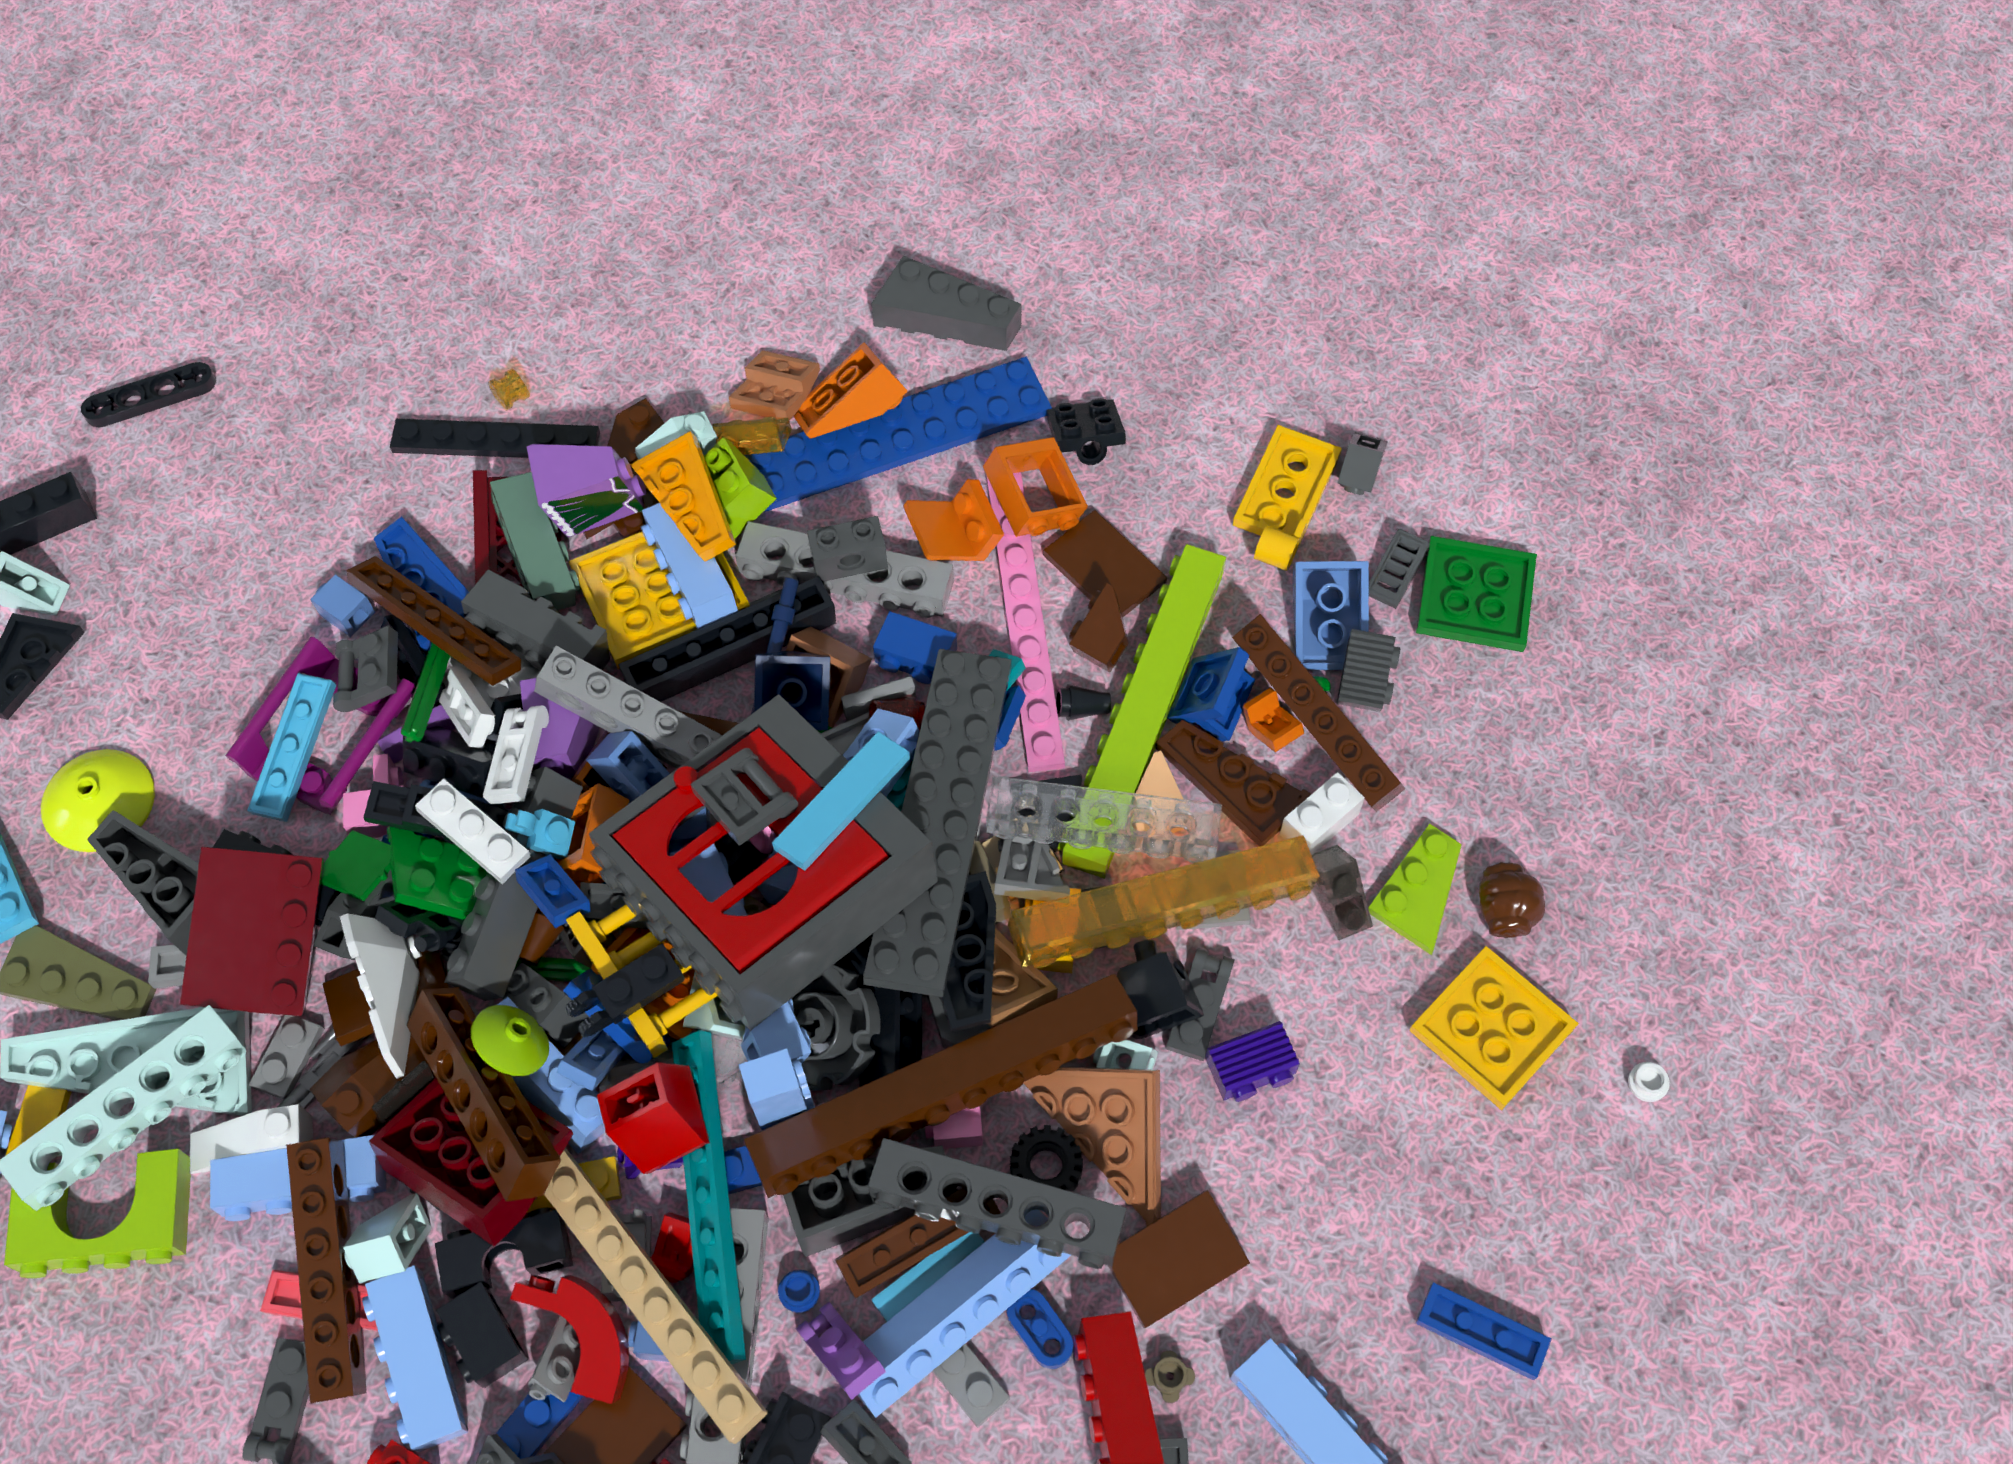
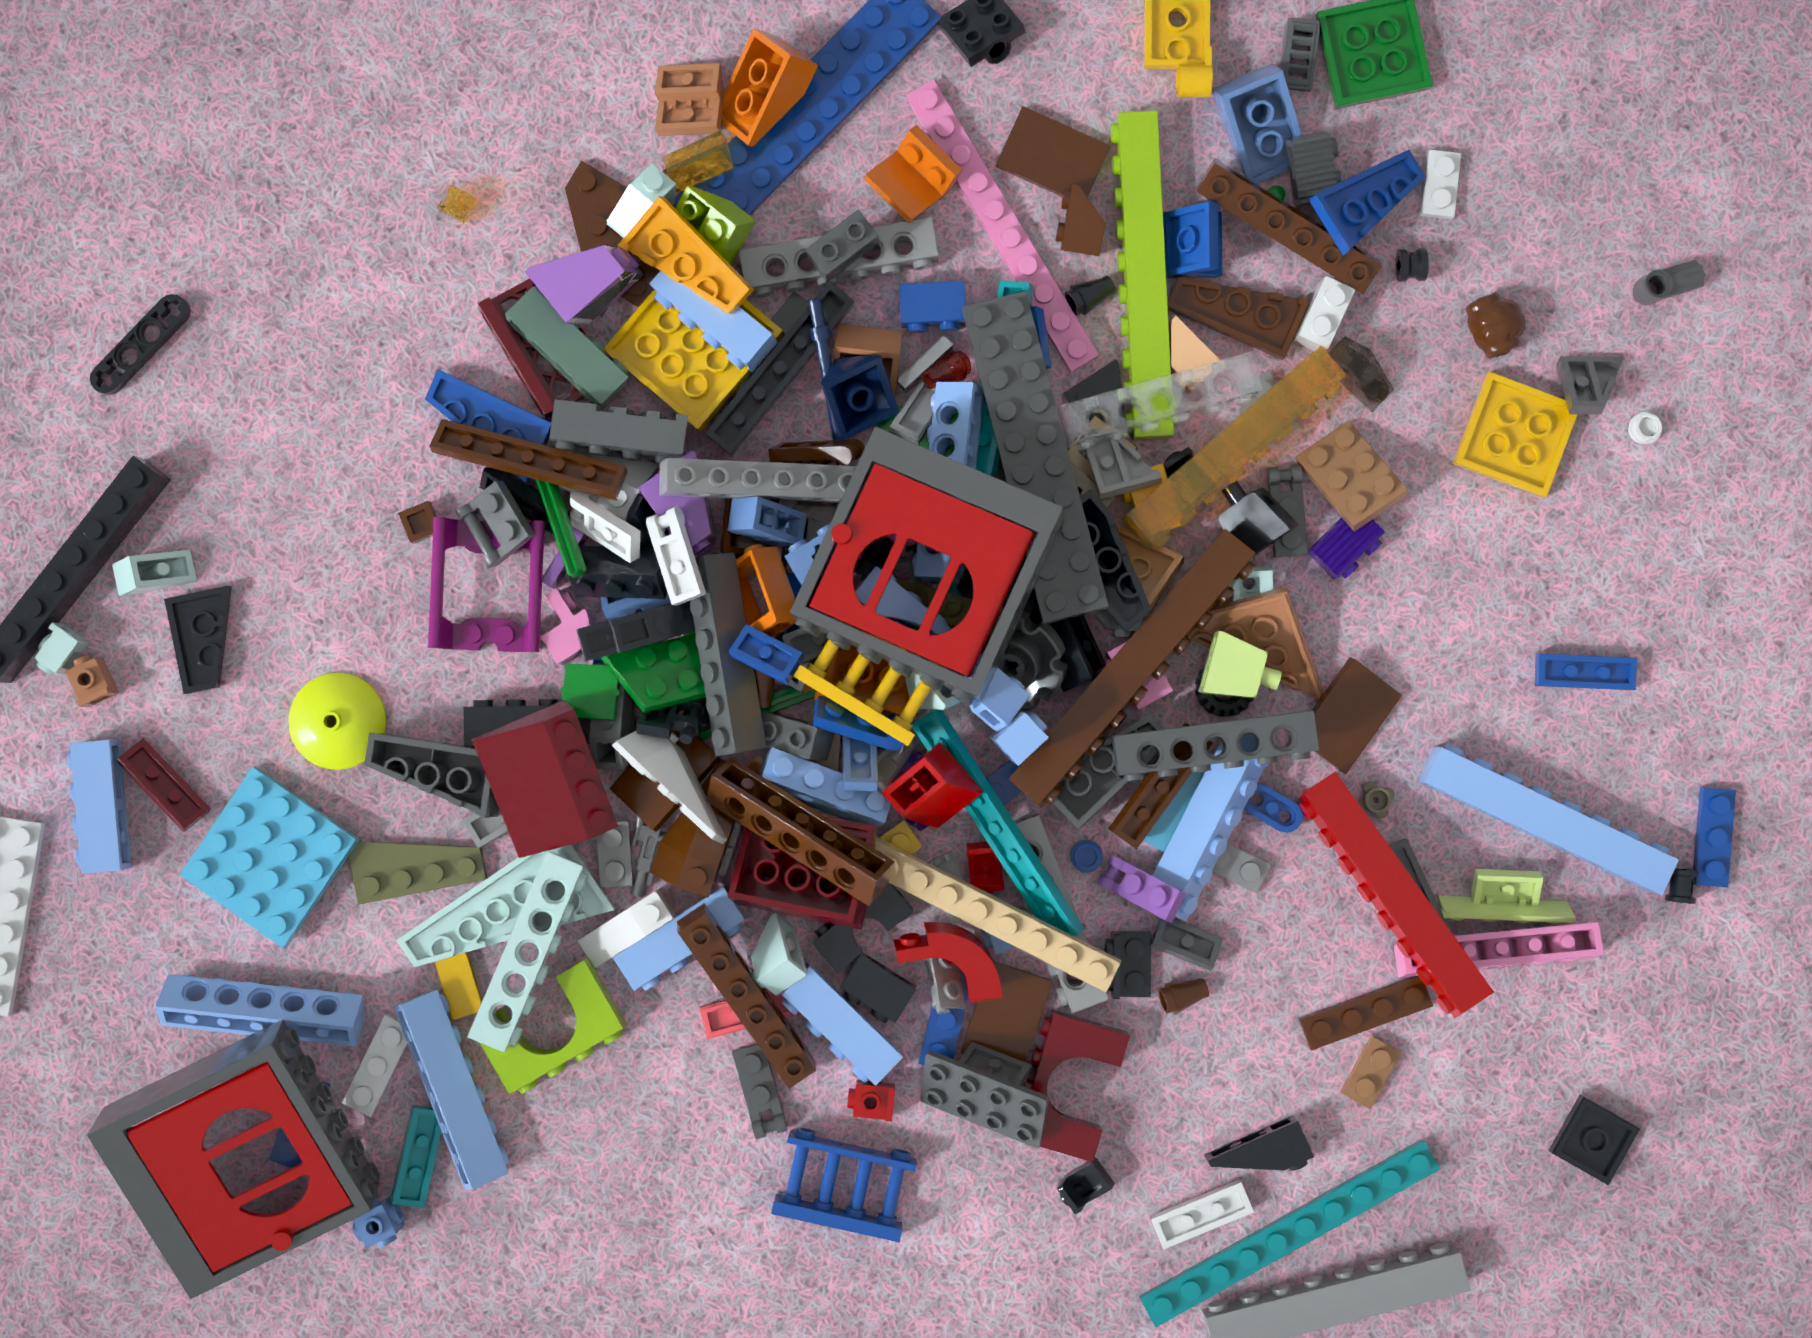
camera: 25 degrees left, 25 degrees up
medium azure tile [247,673,337,822] -> none
medium blue brick [310,574,375,637] -> none
black plate [390,419,600,458] -> none
white plate [415,779,530,884] -> none
lime dish [471,1005,549,1076] -> none
medium azure plate [505,809,575,859] -> none
black hinge [565,943,685,1038] -> none
dark grey plate [690,748,798,846] -> none
medium azure tile [772,731,910,871] -> none
orange window [983,437,1088,537] -> none
orange bracket [1243,688,1305,752] -> none
lime wing [1367,824,1462,955] -> none
none -> reddish brown plate [398,501,437,544]
none -> yellowish green torso [1198,631,1282,698]
none -> medium nougat plate [1295,421,1408,532]
none -> blue wing [1309,150,1426,255]
none -> black wheel [1395,248,1429,282]
none -> white plate [1420,150,1461,219]
none -> flat silver wing [1556,356,1622,414]
none -> dark grey piece [1633,259,1705,306]

